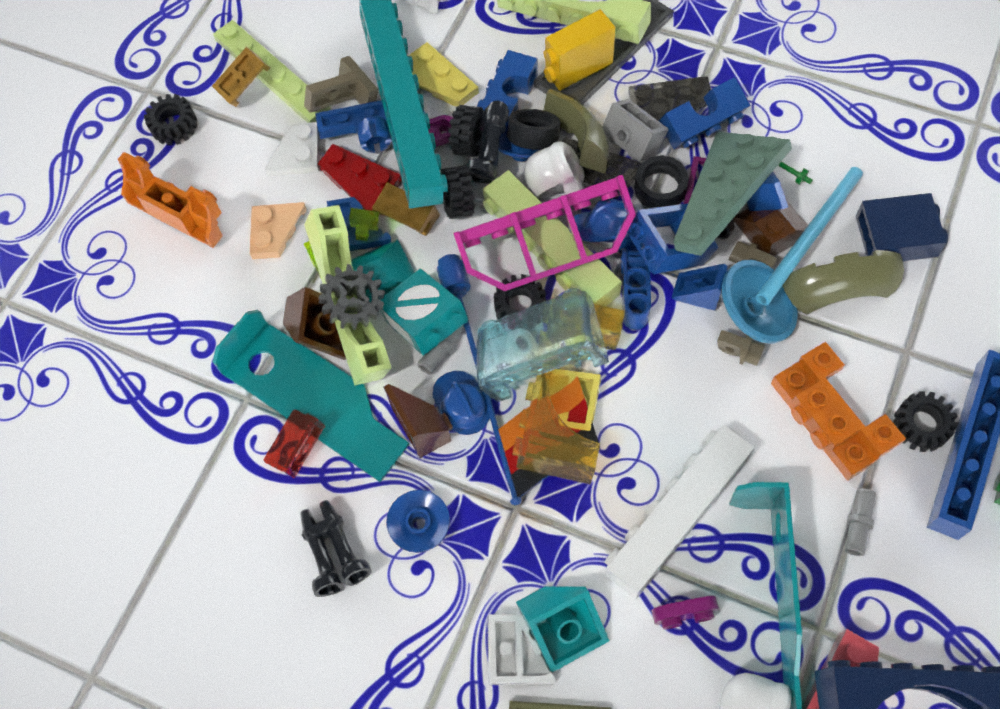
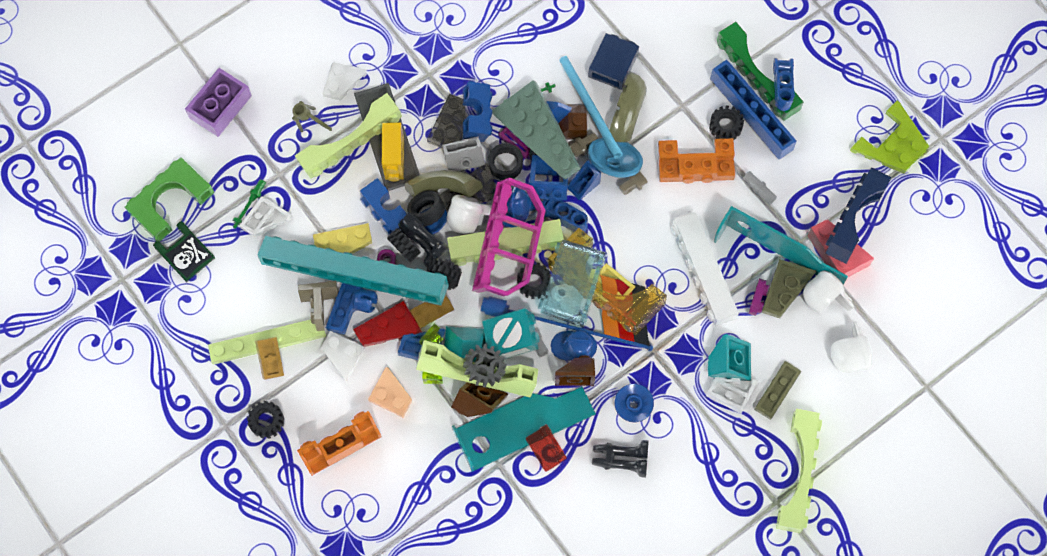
camera: 65 degrees left, 5 degrees up
none -> olive wing [762,259,816,319]

